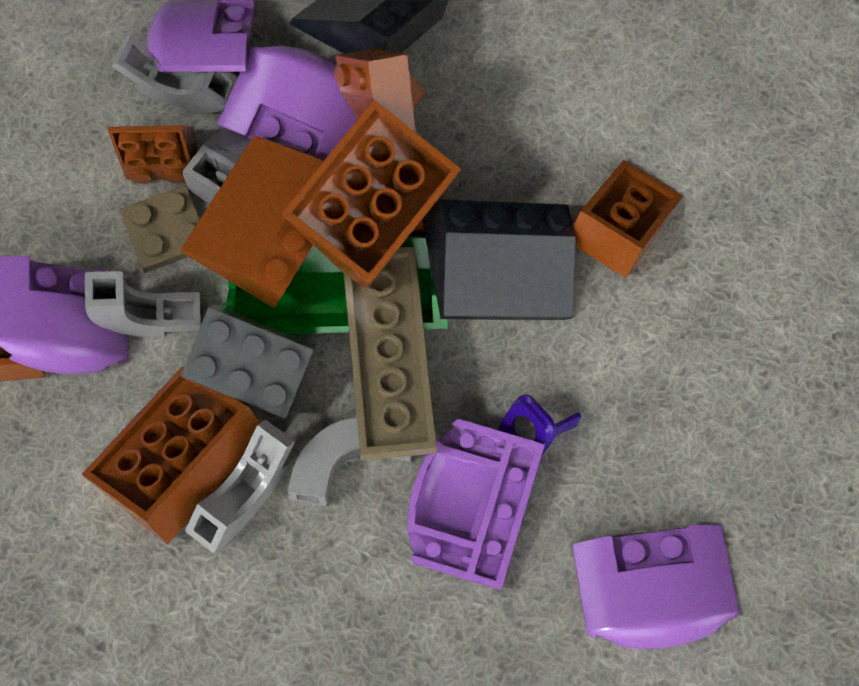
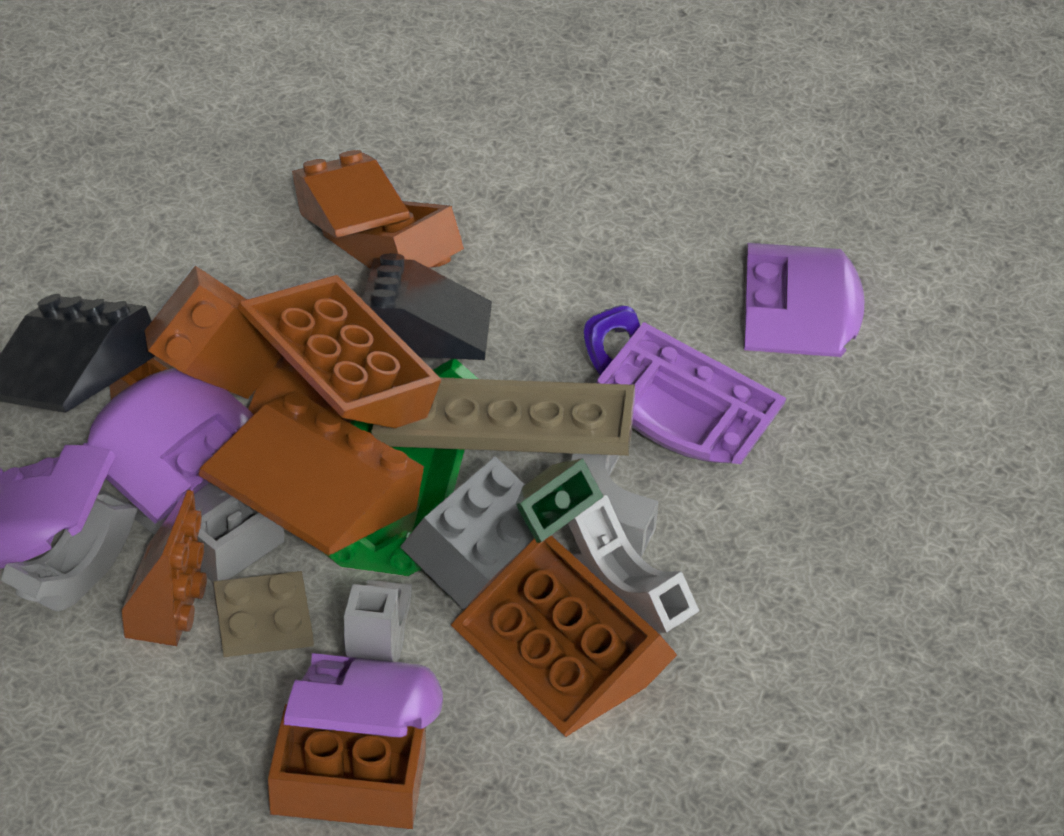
camera: 80 degrees left, 25 degrees down
none -> dark orange slope [292,150,410,238]
none -> dark green slope [516,458,604,543]

